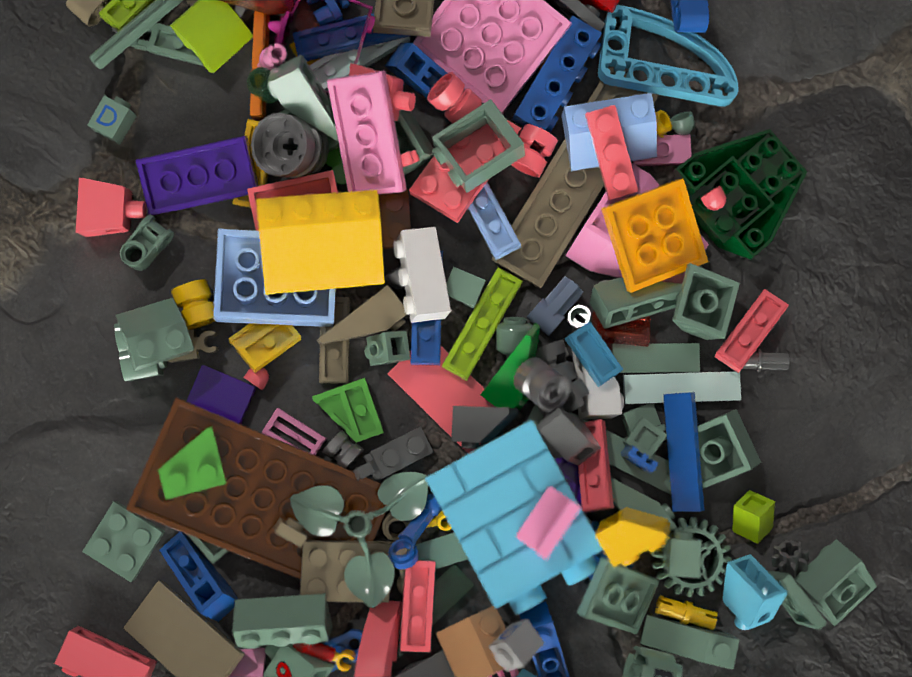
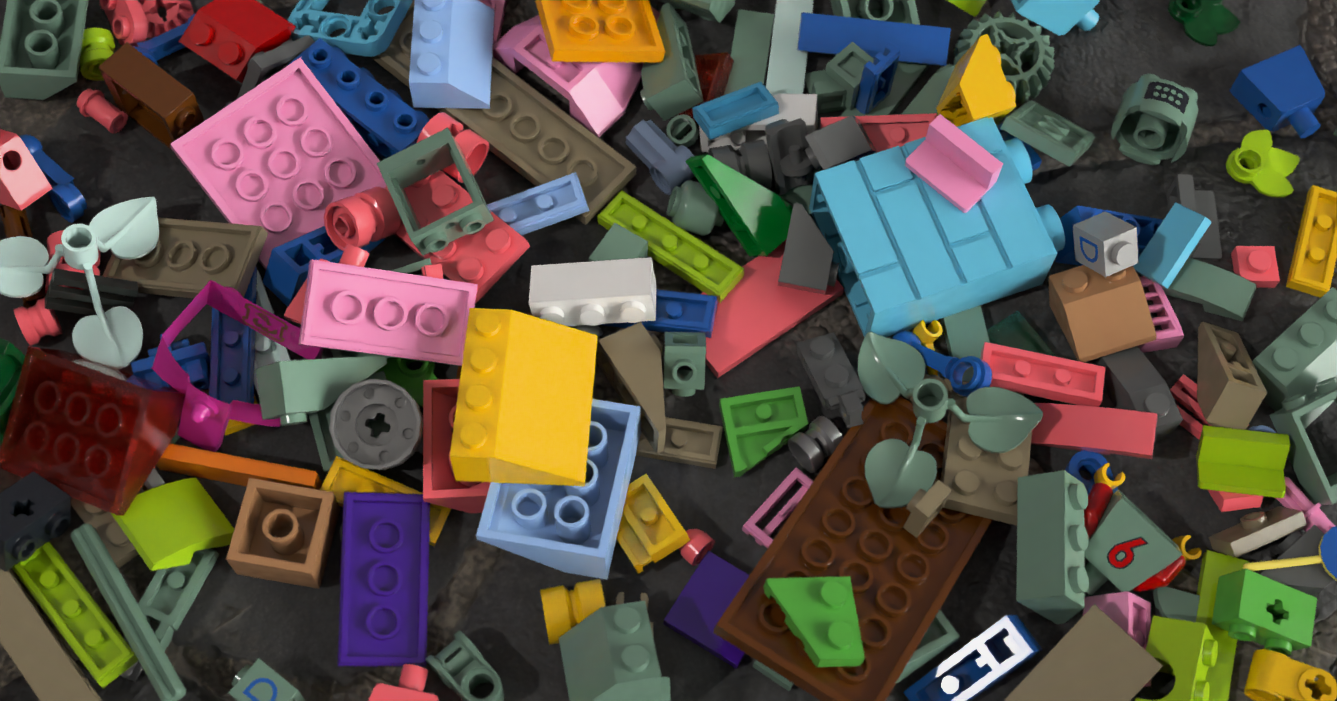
camera: 90 degrees left, 20 degrees down
clear green brick [247,67,278,103] -> none
bright pink axle [257,43,286,73] -> none
flat silver wheel [514,357,570,412] -> none
coral plate [585,105,638,200] -> none
sand green slope [640,614,739,670] -> none
yellow pin [655,595,718,631] -> none
sand green brick [664,531,702,578] -> none
none -> medium nougat brick [226,478,341,589]

